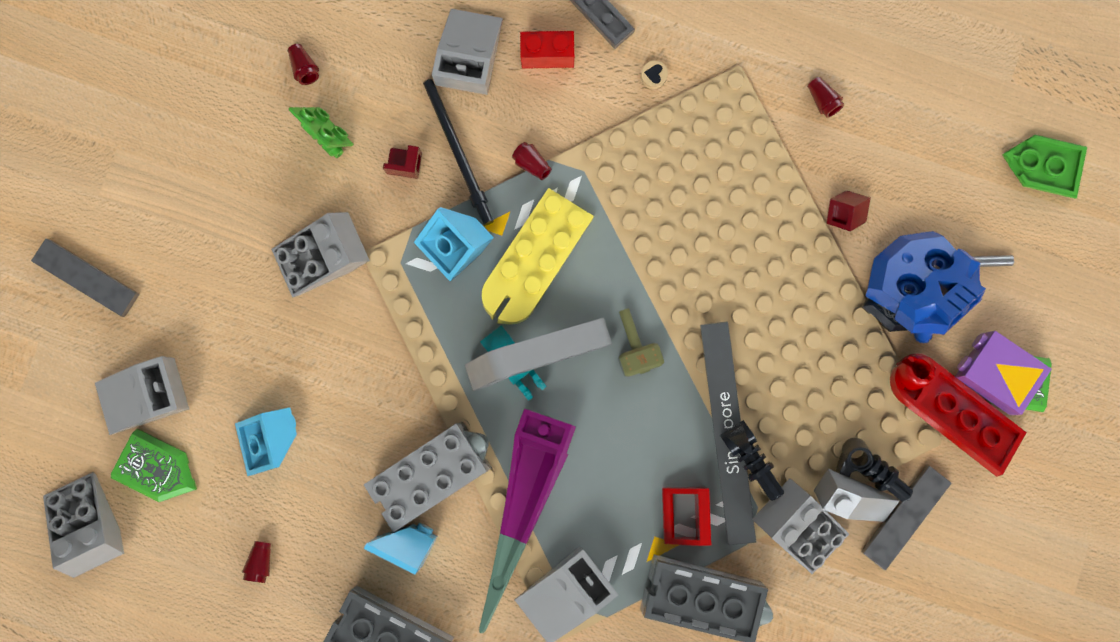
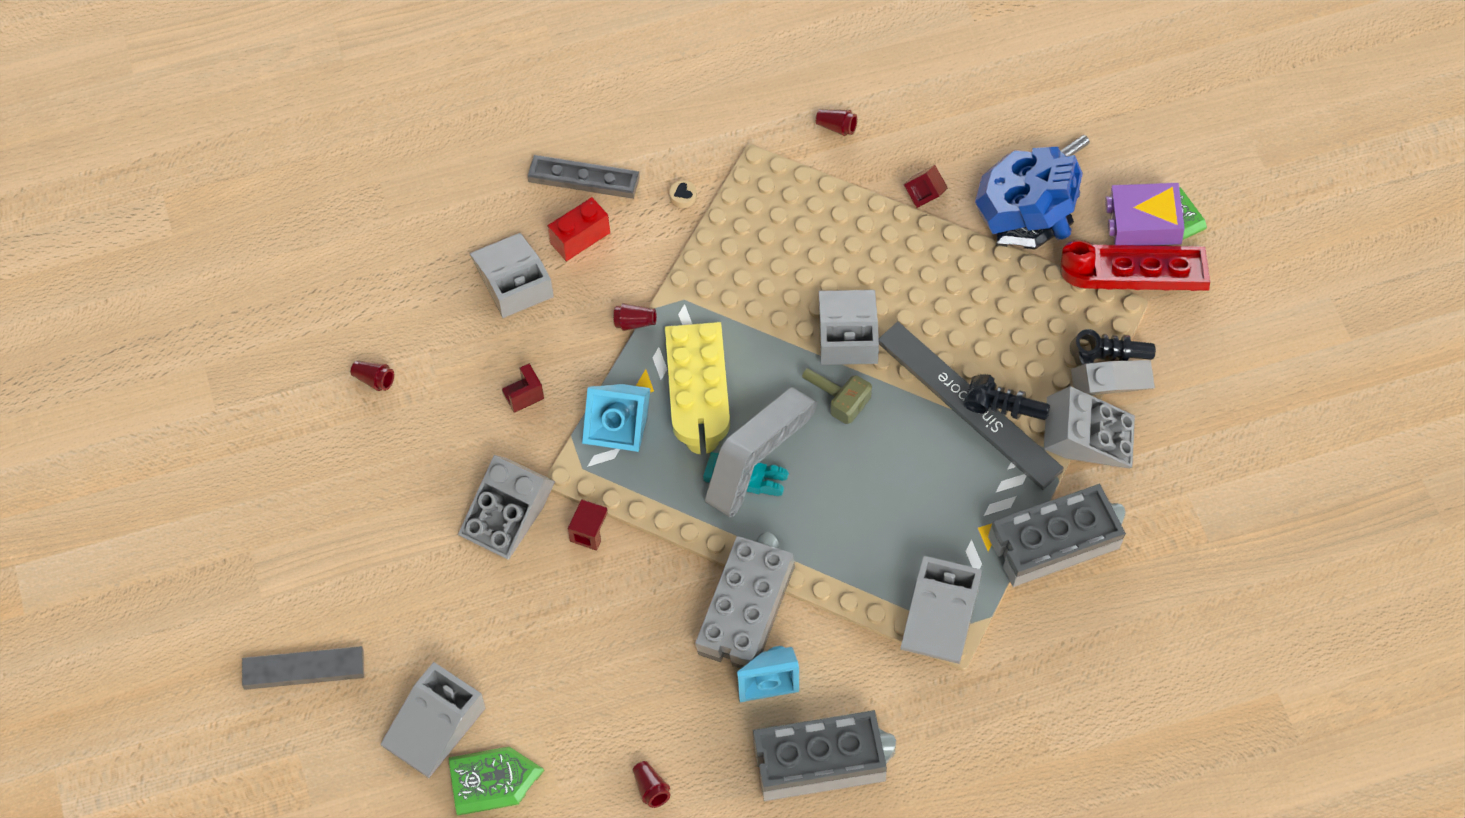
camera: 35 degrees left, 25 degrees down
medium azure slope [235,408,297,476] -> none
bright green hinge [288,107,354,158] -> none
black bar [423,79,494,226] -> none
magenta plate [479,409,576,633] -> none
red tile [662,487,711,546] -> none
flat silver tile [861,465,952,571] -> none
bright green tile [1002,135,1087,199] -> none
none -> dark red panel [568,499,608,551]
none -> light grey slope [819,290,879,365]

